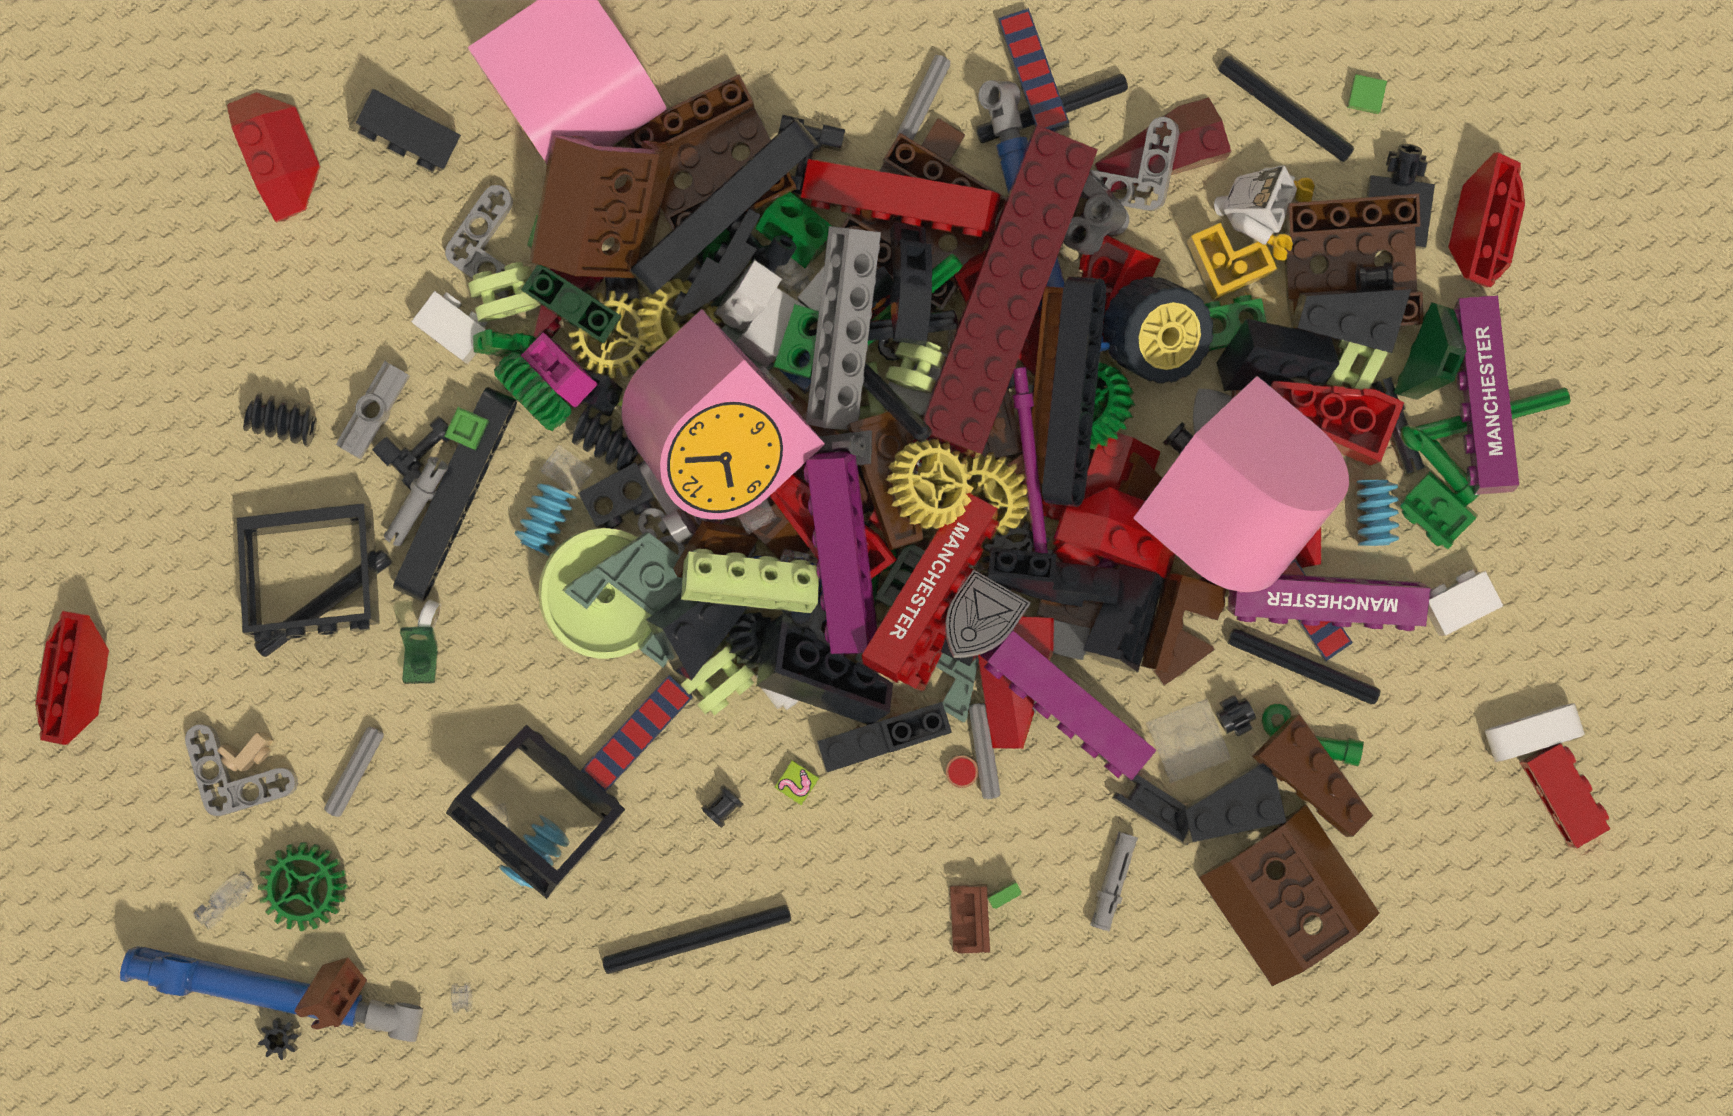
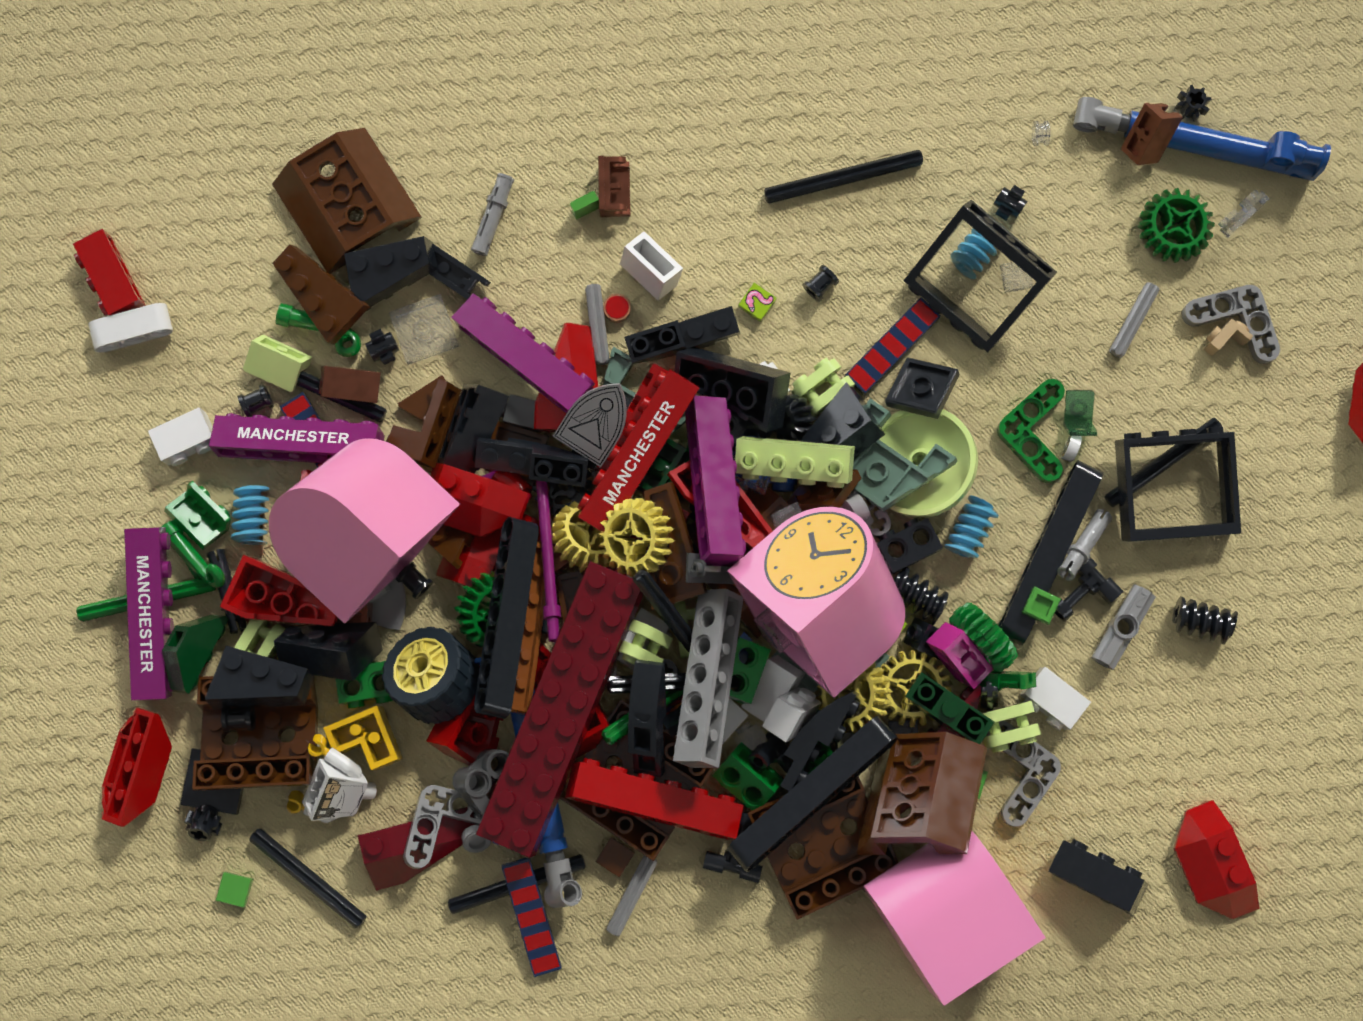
camera: 175 degrees left, 5 degrees down
clear panel [539,445,593,495] -> none
none -> black bush [237,384,274,417]
none -> yellowish green panel [243,335,312,392]
none -> copper hinge [319,366,381,403]
none -> light grey tile [461,825,491,853]
none -> white brick [620,232,683,301]
none -> black tile [885,357,960,419]
none -> black axle [981,681,998,712]
none -> black gear [993,185,1028,221]
none -> green beam [997,379,1065,483]

